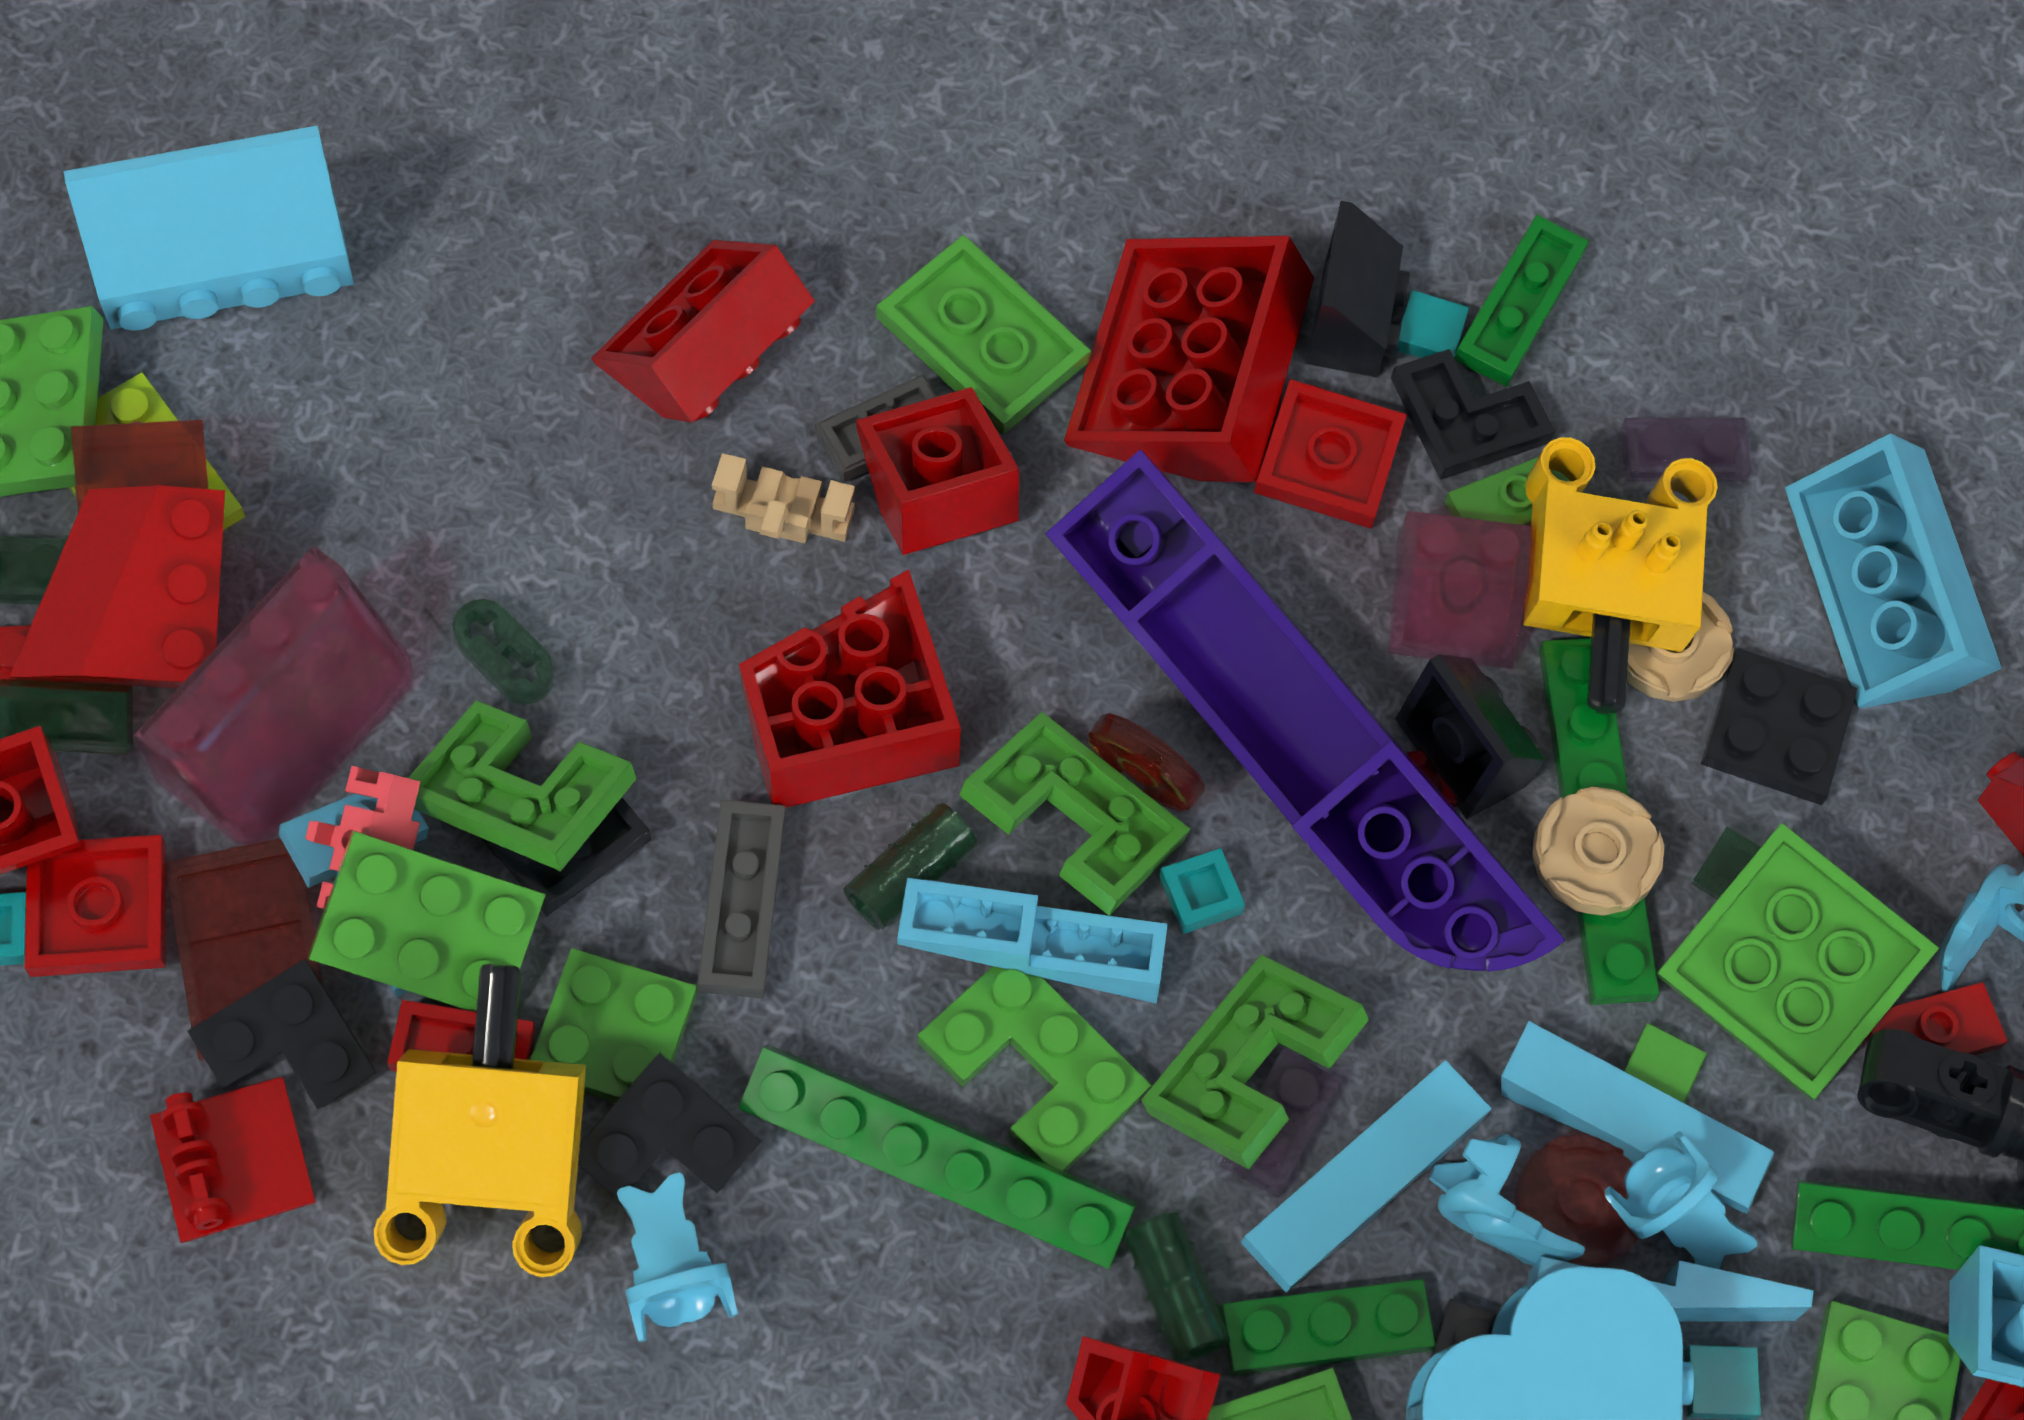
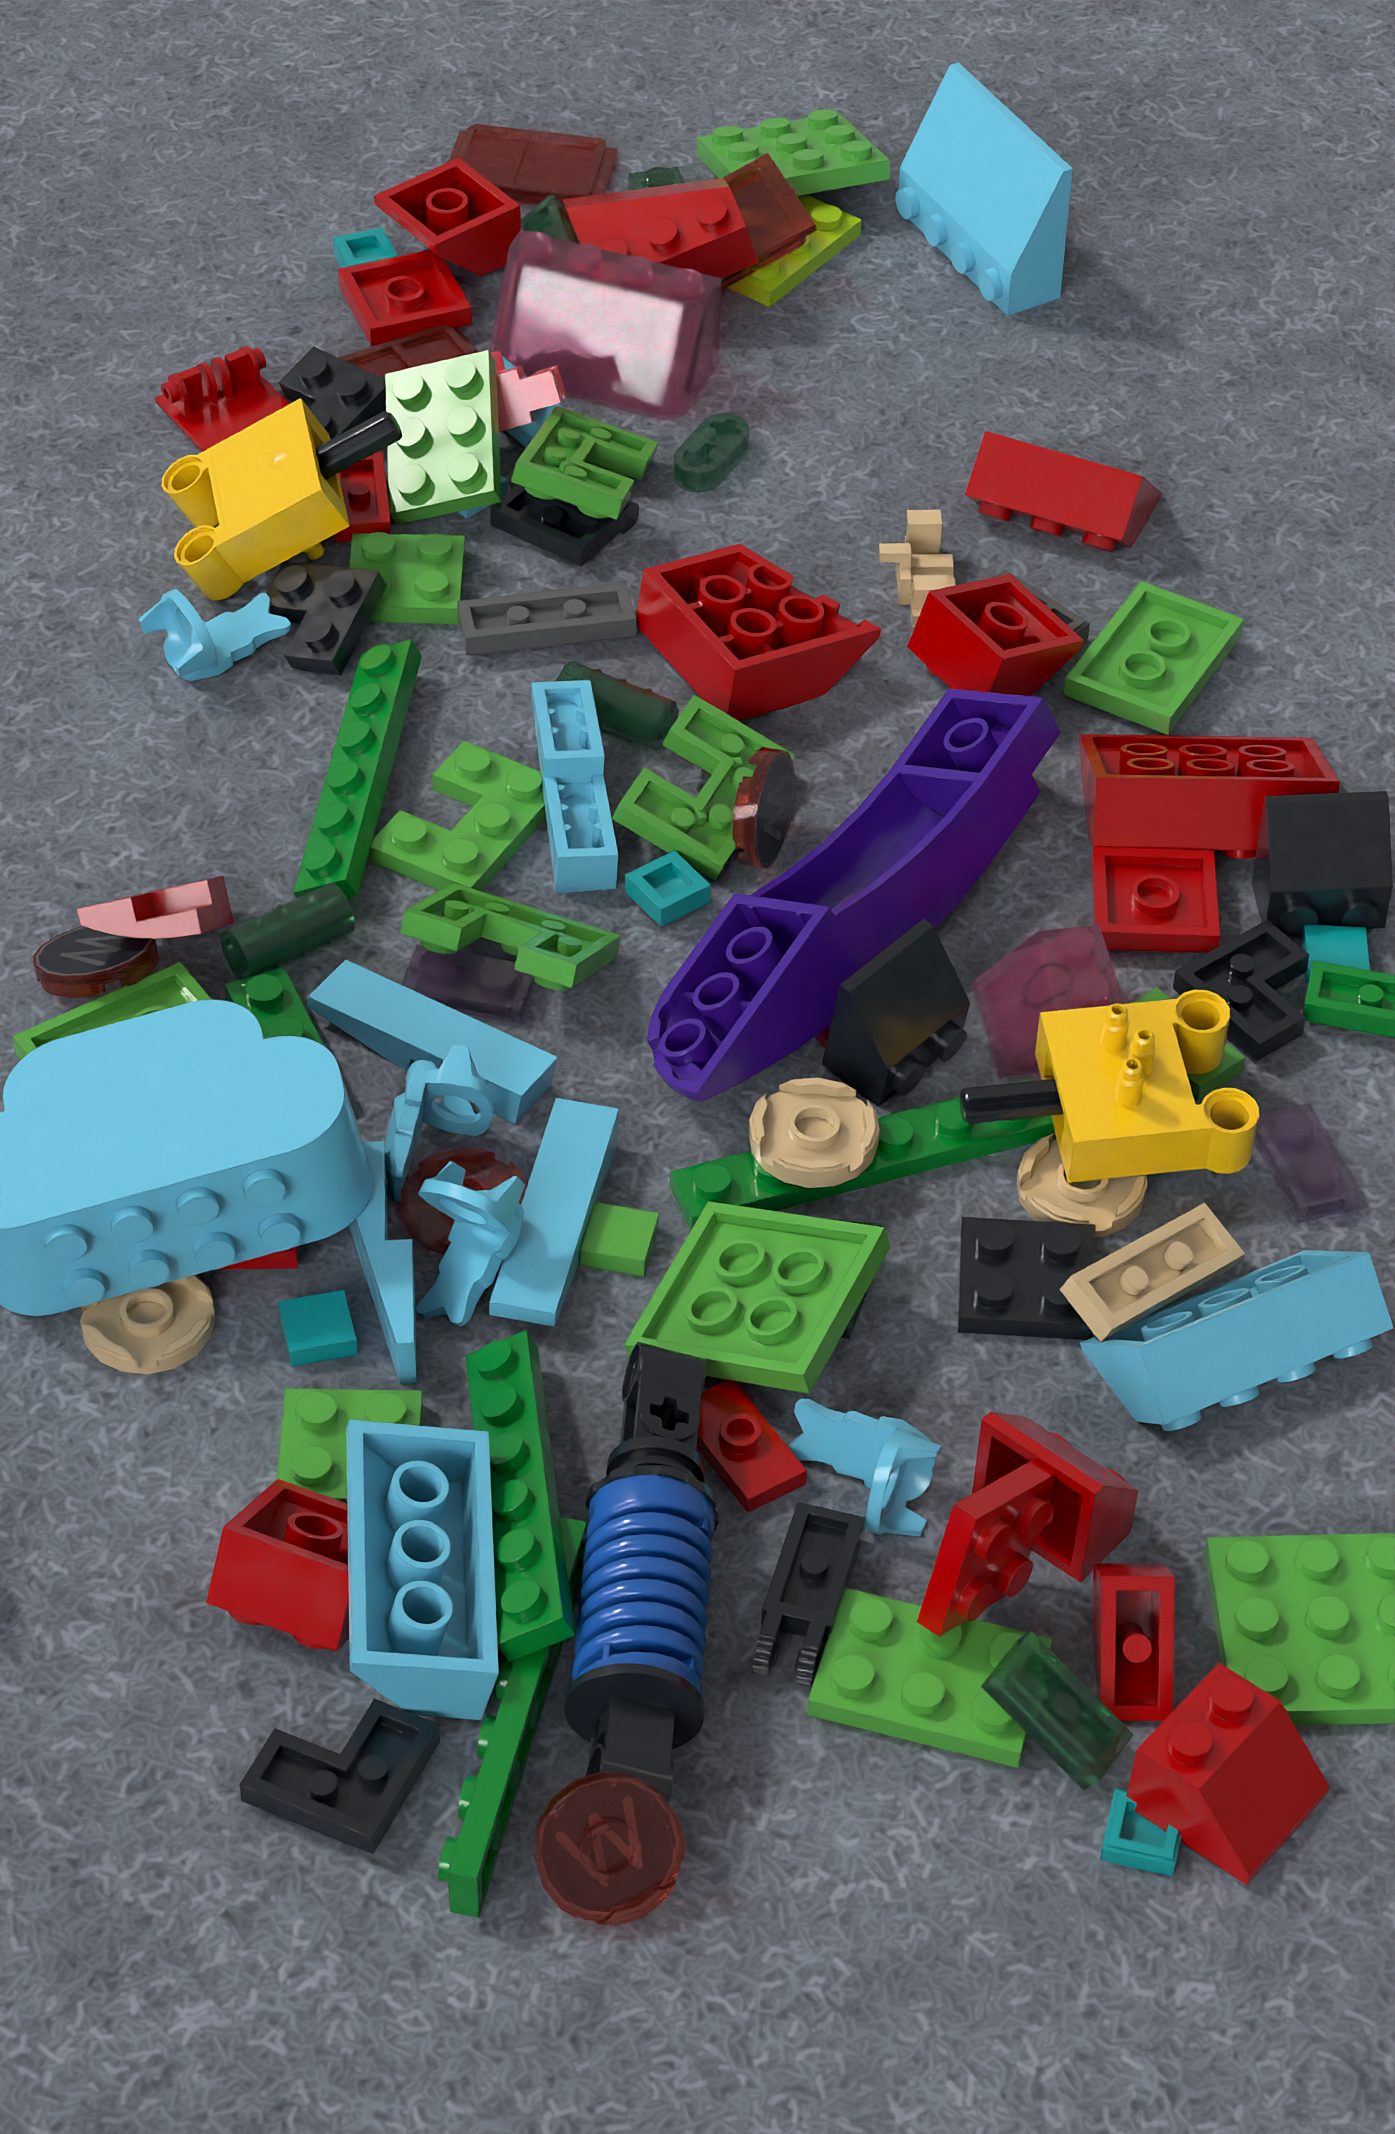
camera: 80 degrees right, 20 degrees down
none -> tan plate [1060,1203,1245,1342]

